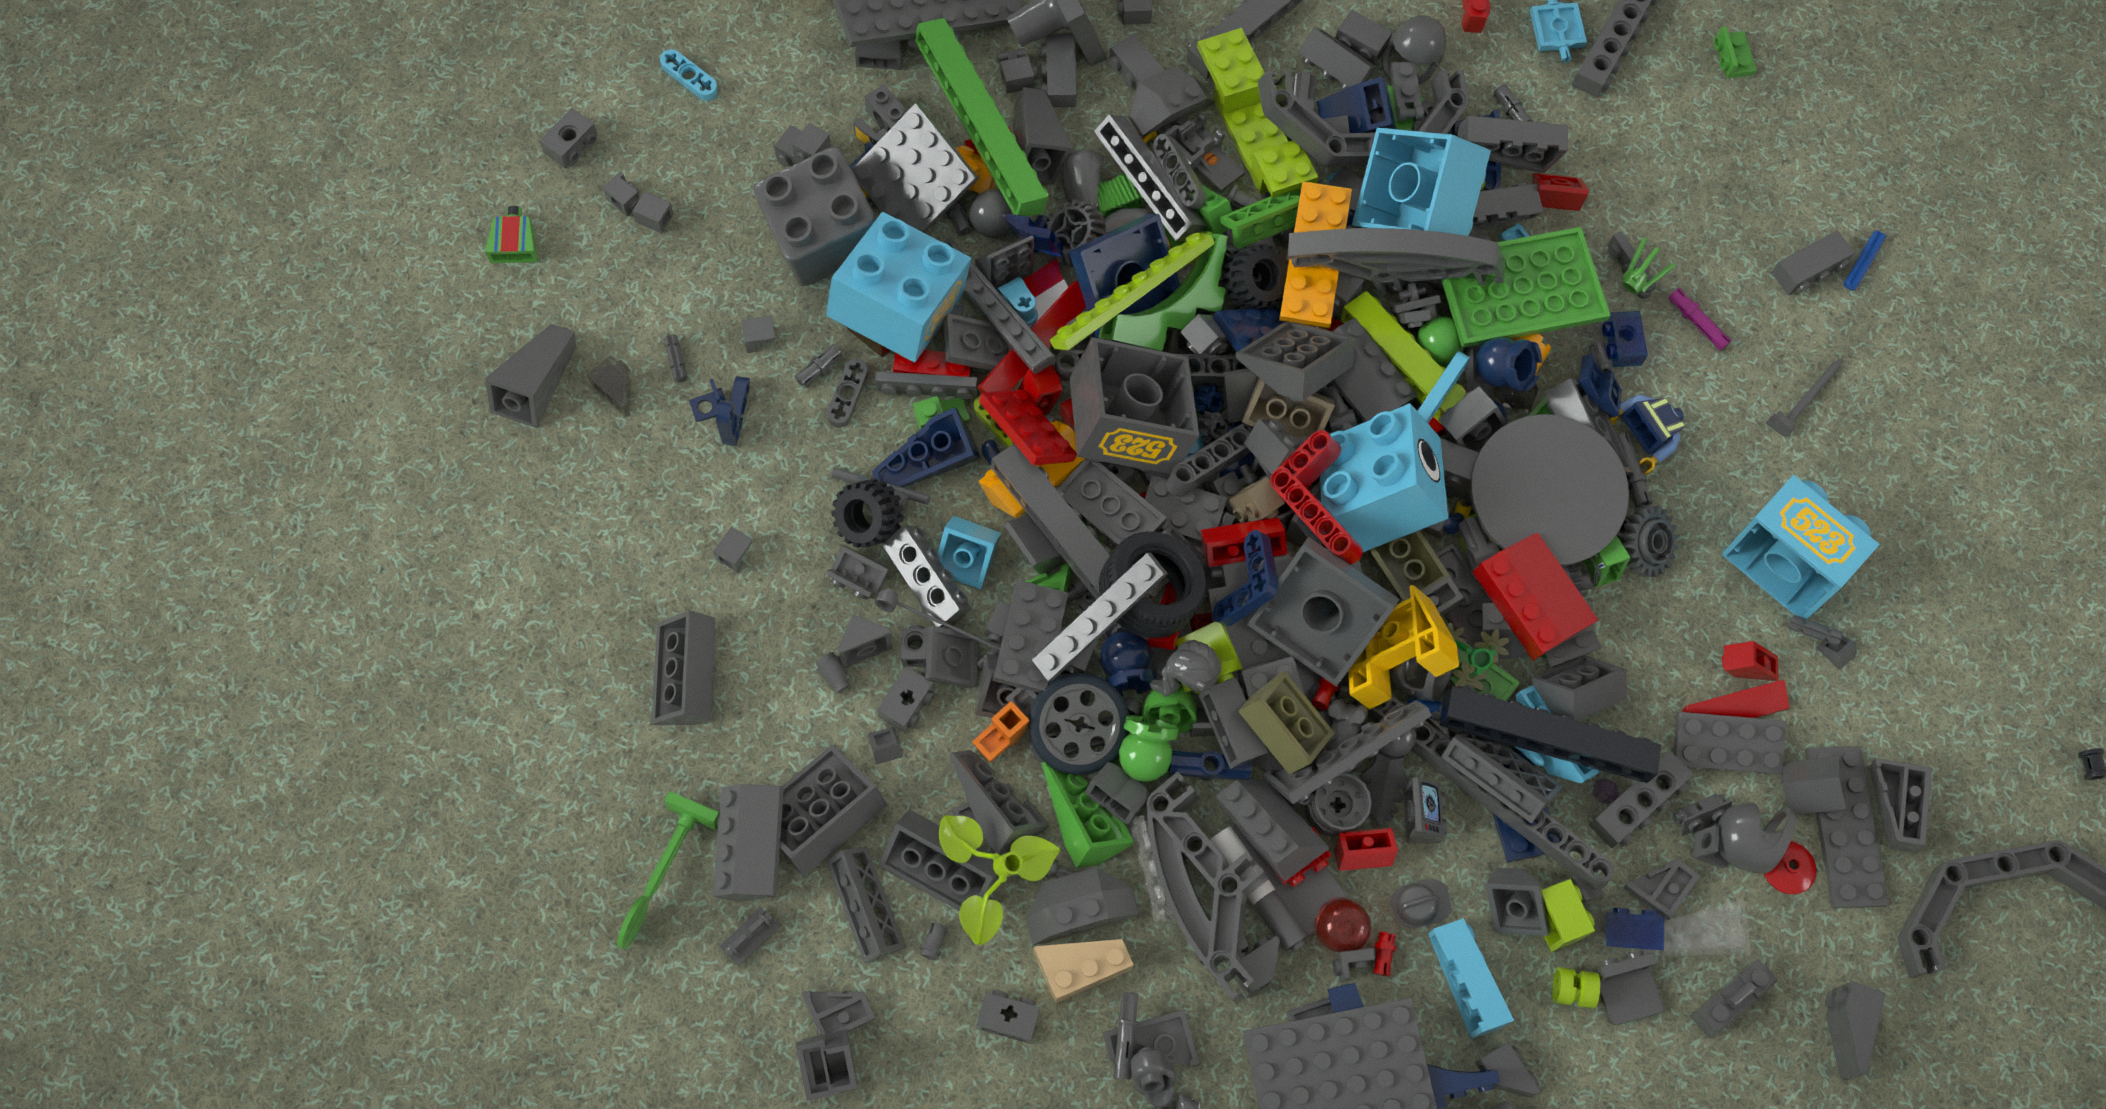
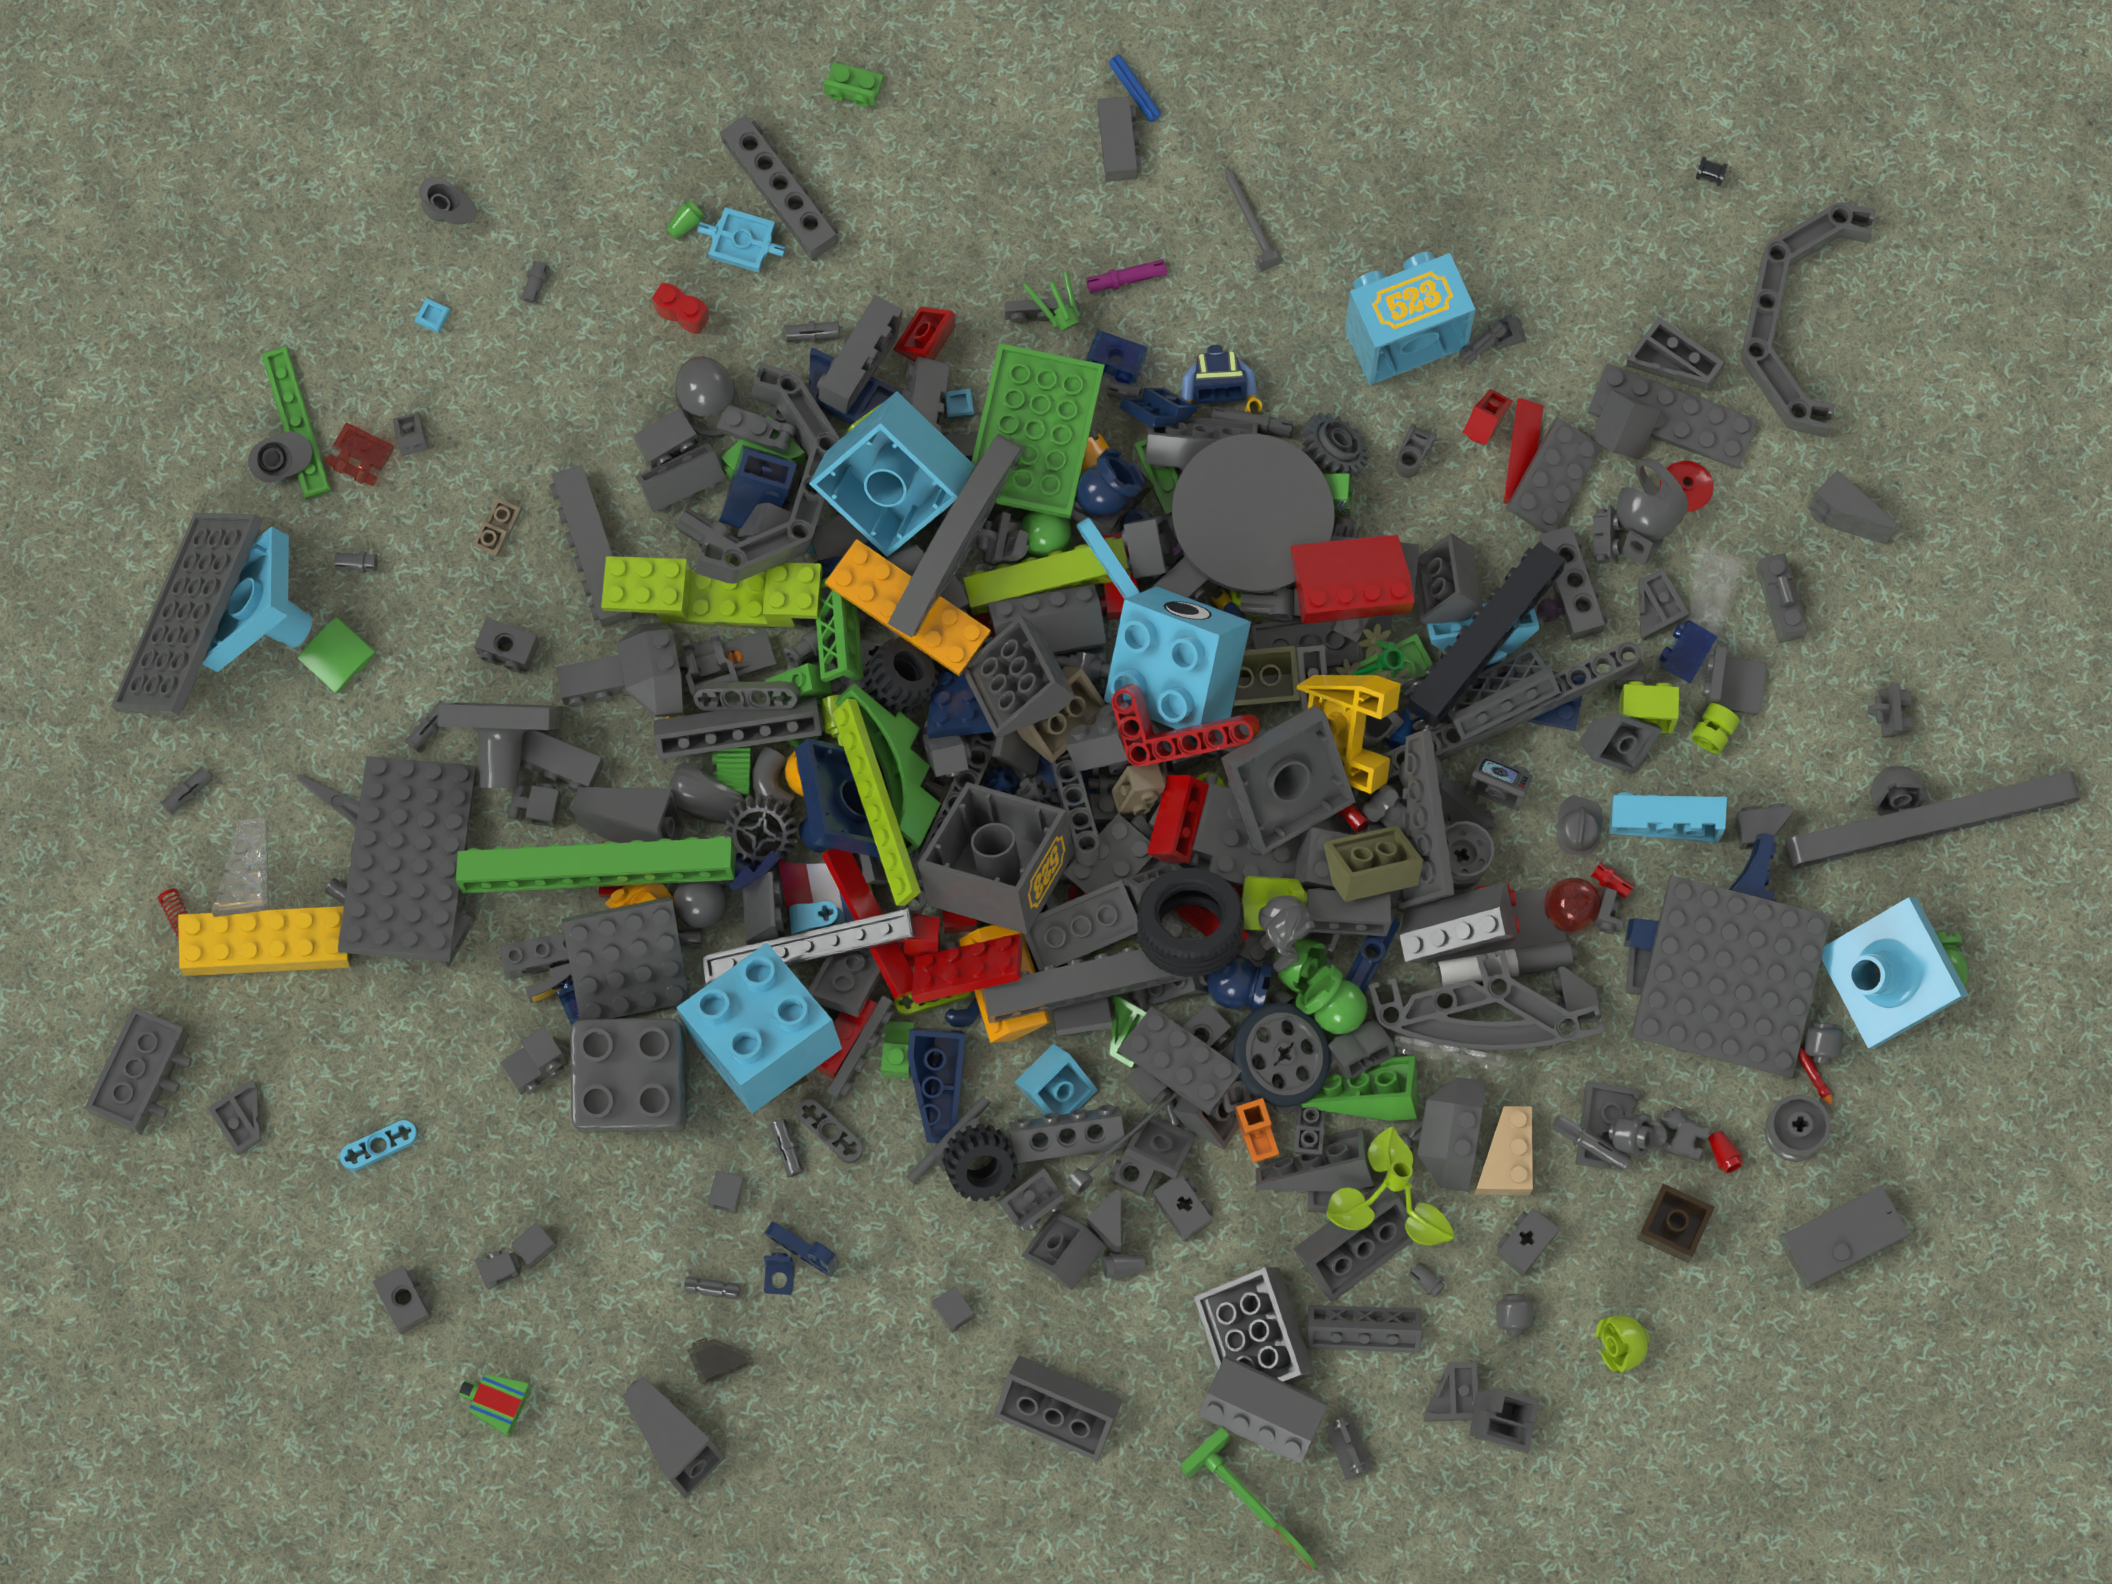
camera: 60 degrees left, 5 degrees up
dark grey slope [868,727,902,764] -> none
plate [1032,553,1168,681] -> none
dark blue beam [1213,530,1278,627] -> none
red brick [1334,827,1398,871] -> none
none -> dark grey slope [1021,1211,1106,1290]
none -> dark grey slope [1294,1105,1325,1156]
none -> dark grey piece [1396,423,1437,478]
none -> dark grey head [1496,1293,1534,1335]

